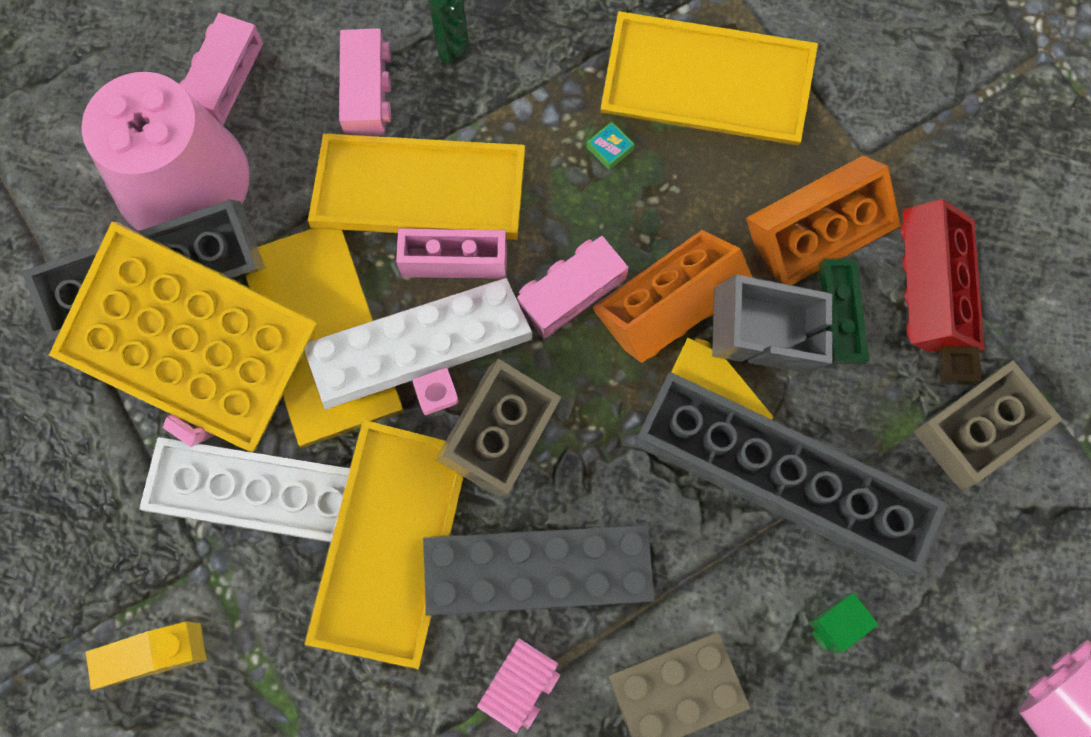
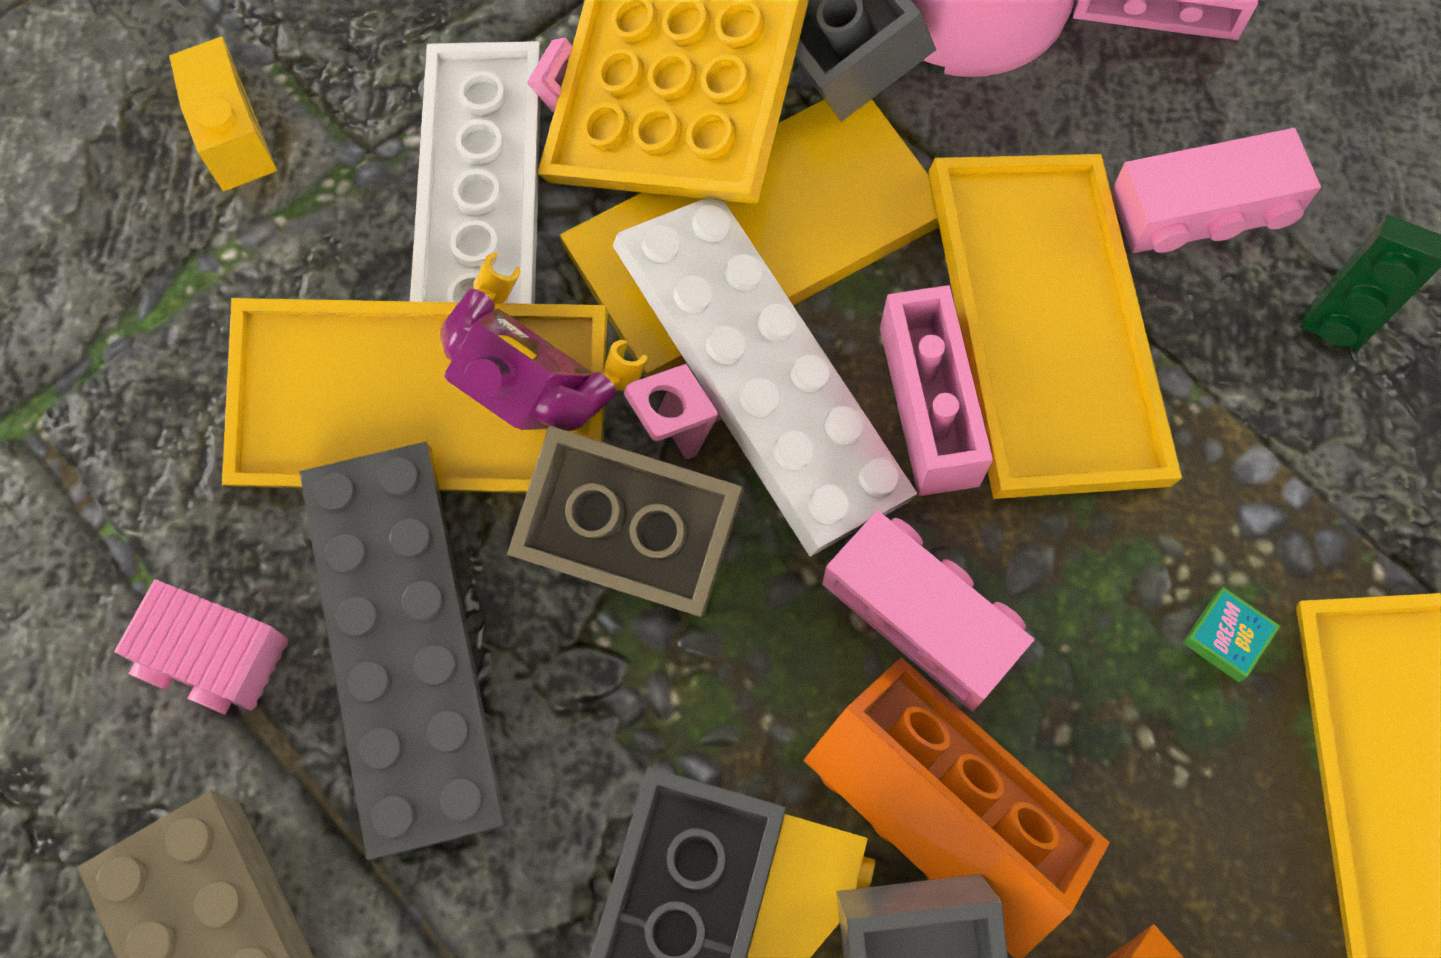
camera: 80 degrees right, 5 degrees down
none -> magenta torso [440,253,647,431]

